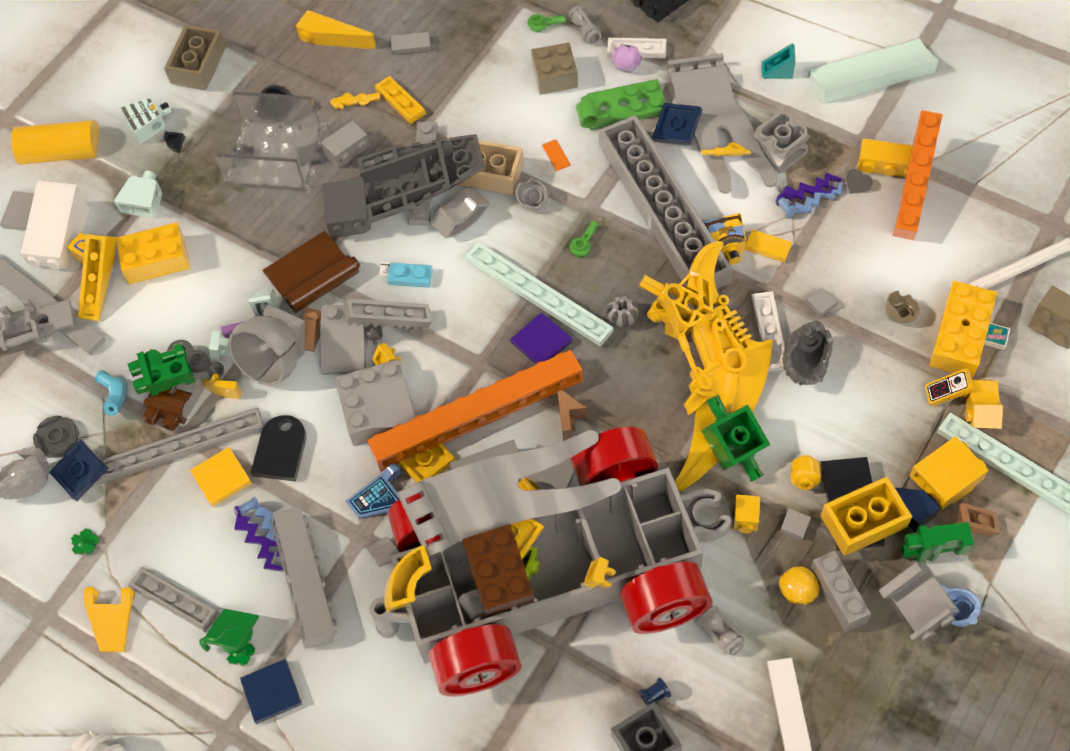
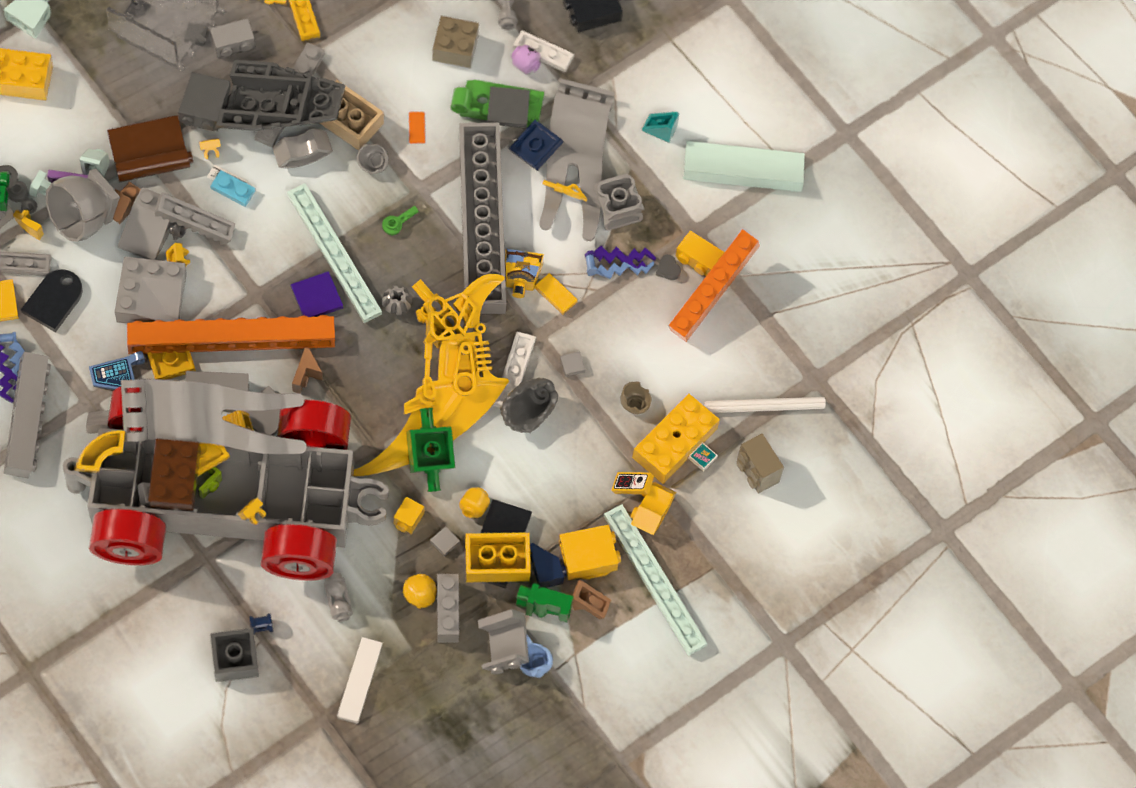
camera: 10 degrees right, 5 degrees up
none -> yellow tile [199,138,221,159]
none -> dark grey tile [487,86,530,128]

